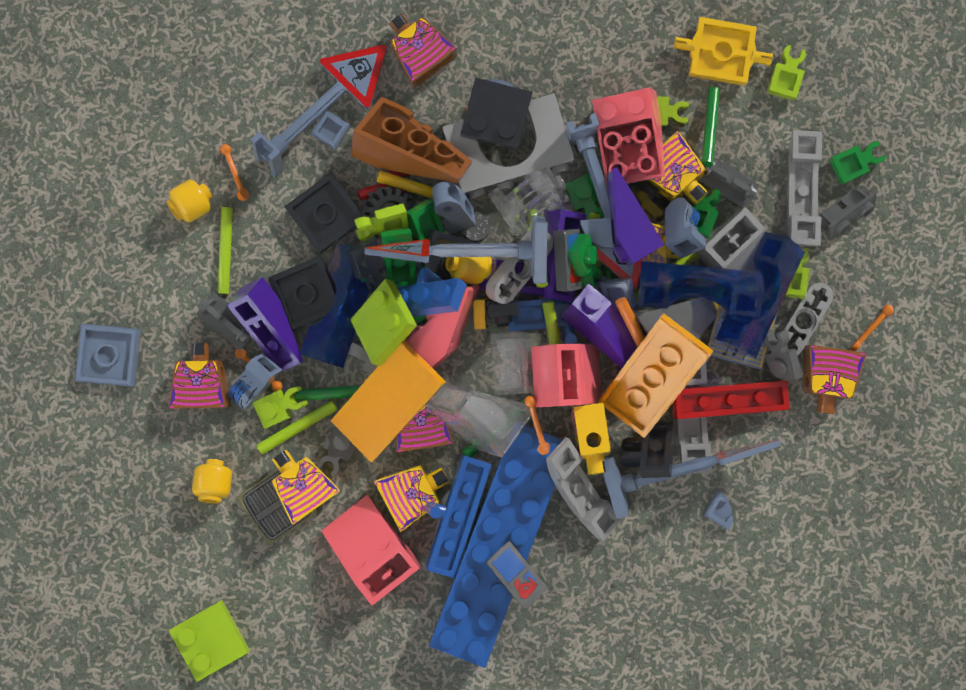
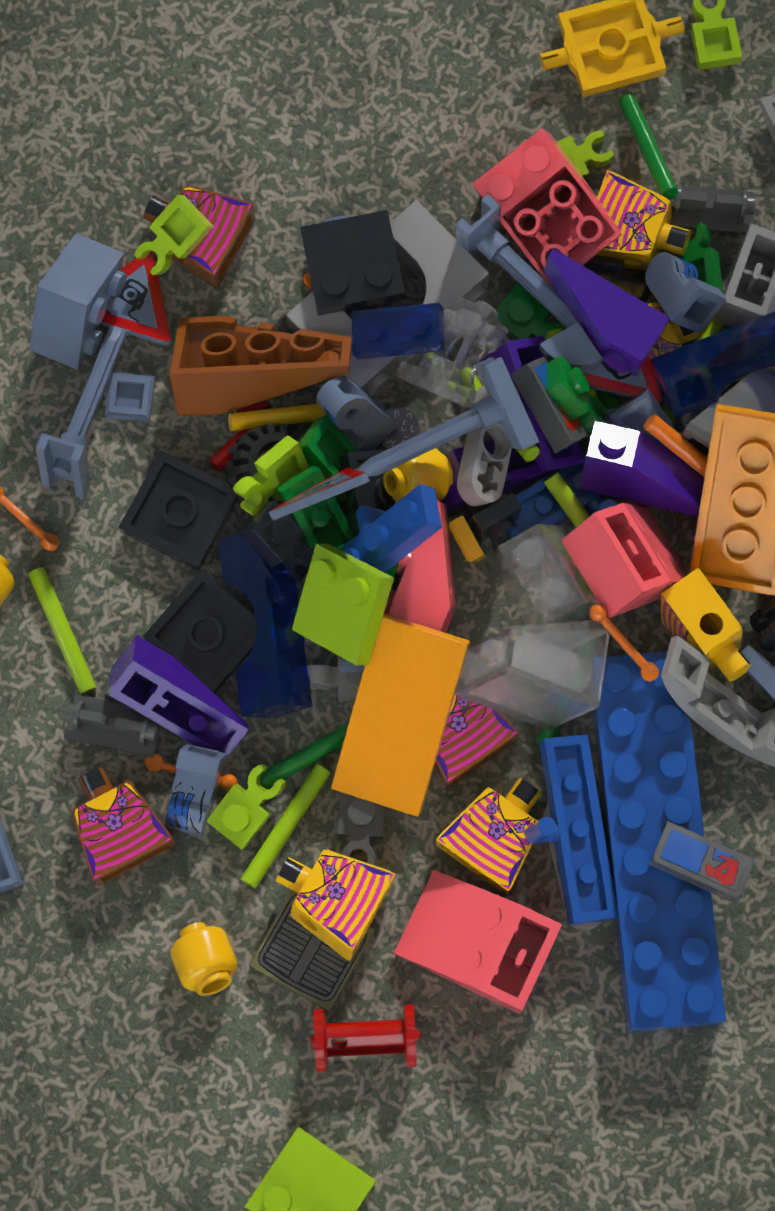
camera: 30 degrees left, 10 degrees down
none -> sand blue brick [29,233,127,370]
none -> lime plate [134,195,214,275]
none -> red hose [310,1004,420,1072]
none -> clear blue plate [352,303,444,359]

